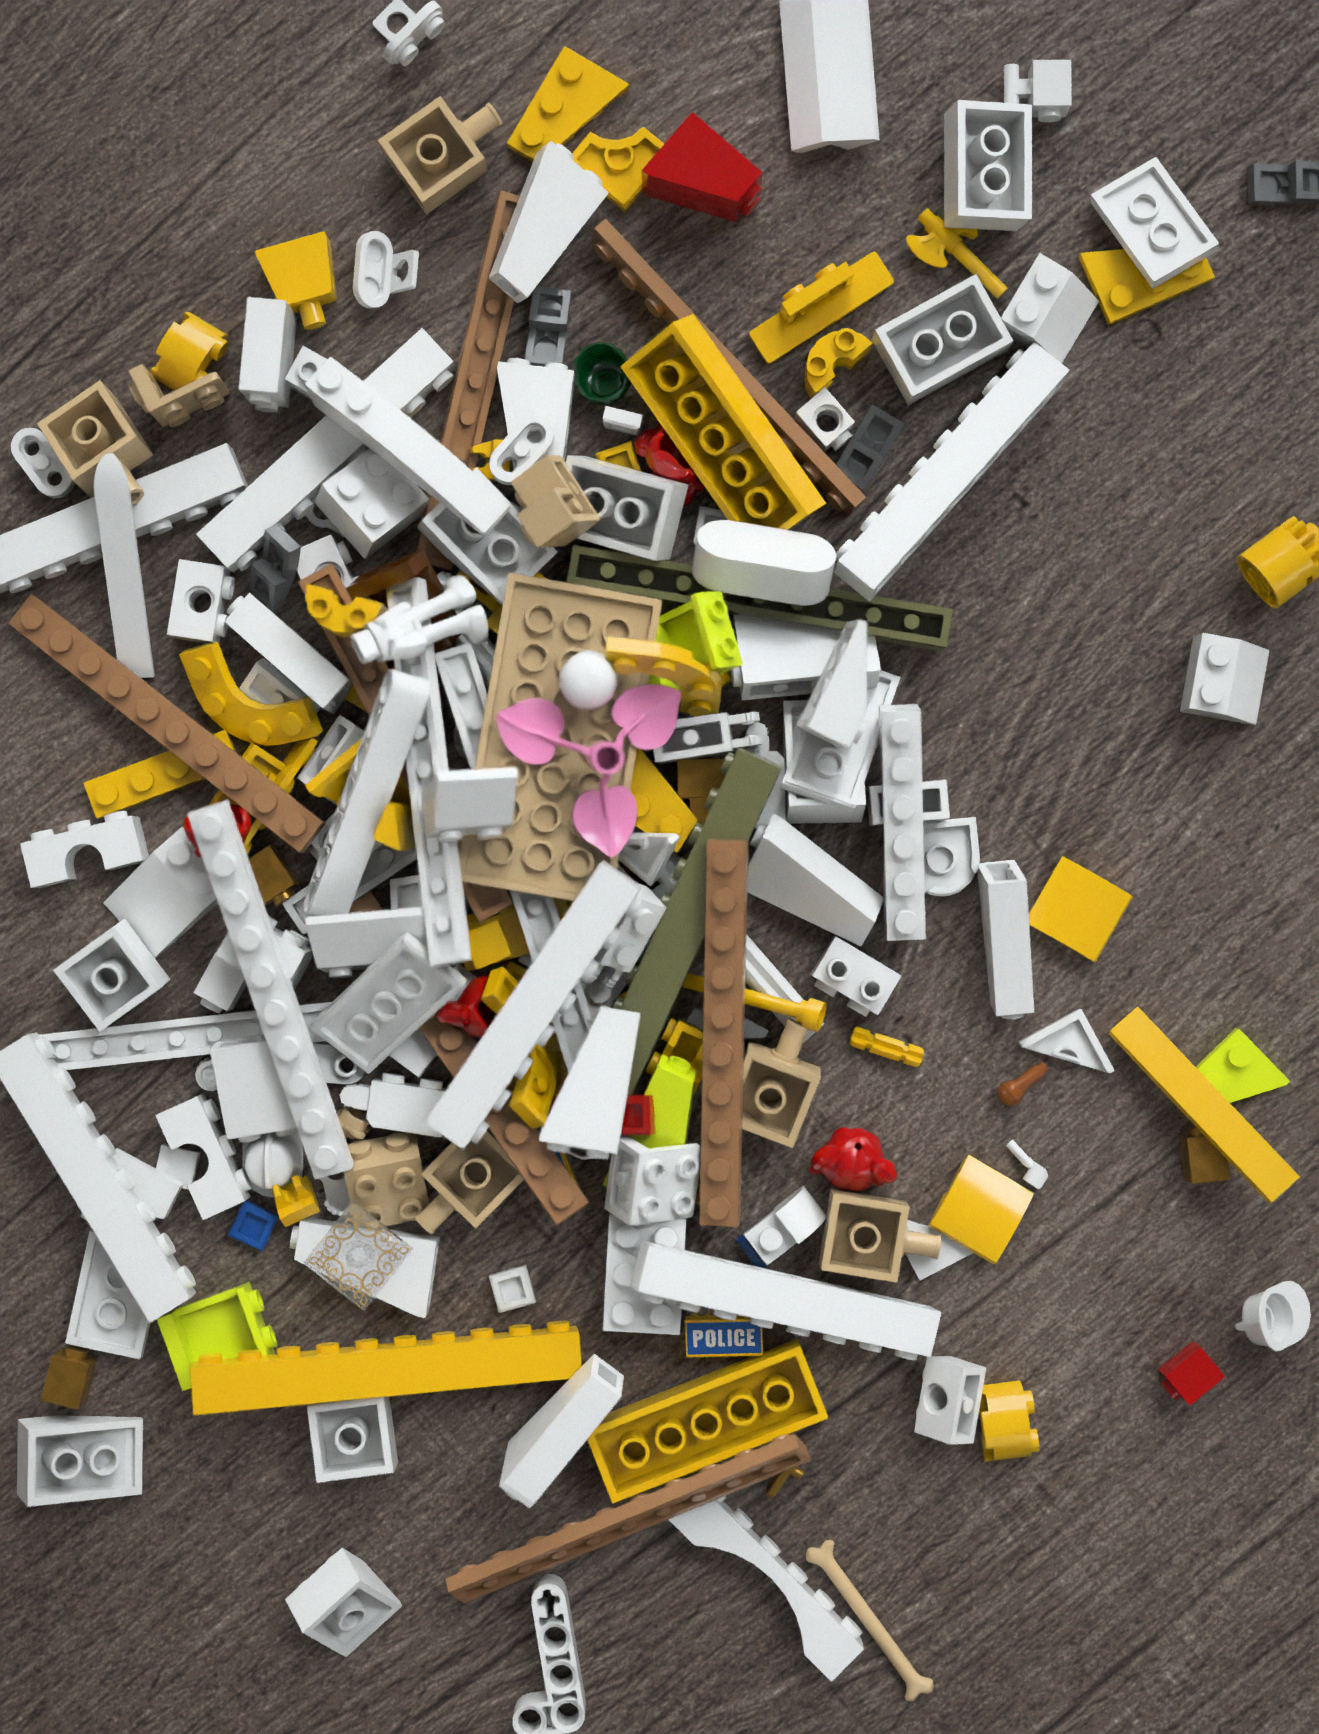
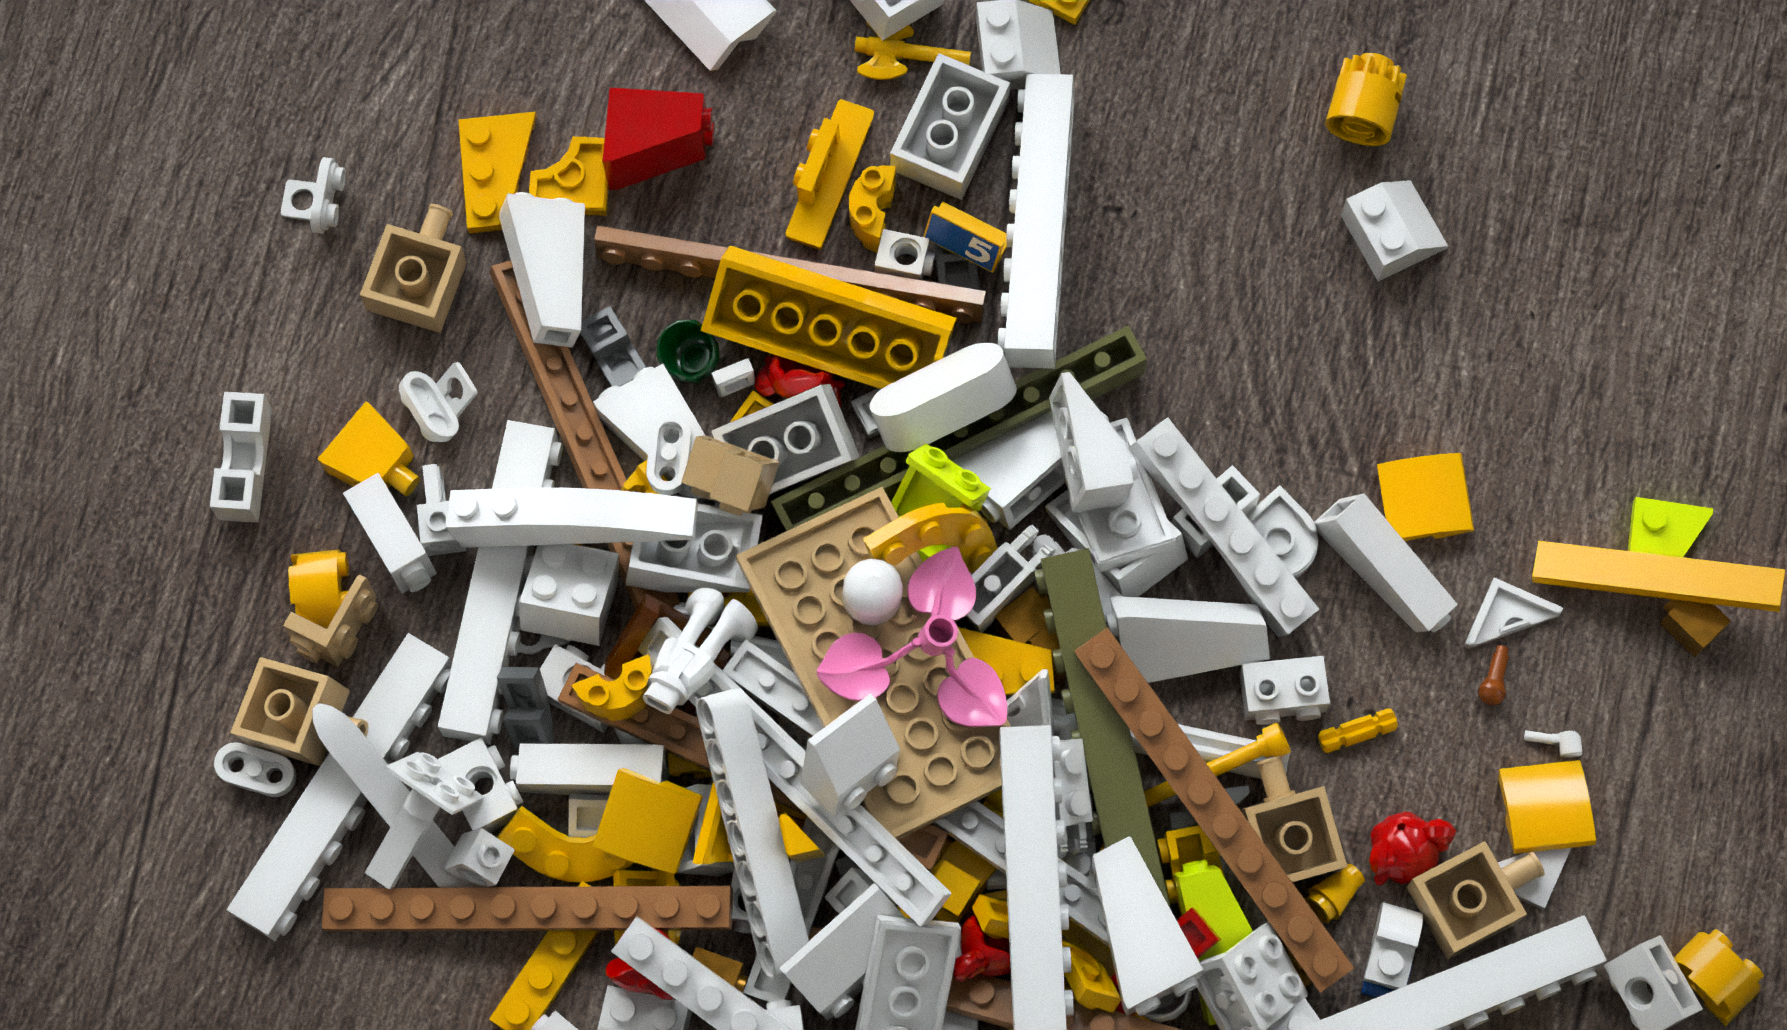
camera: 40 degrees left, 15 degrees down
none -> white arch [210,392,272,523]
none -> white piece [365,752,484,890]
none -> white tile [422,464,446,504]
none -> white brick [443,828,515,887]
none -> yellow slope [593,768,703,874]
none -> panel [923,201,1008,273]
none -> yellow cone [1305,864,1365,923]

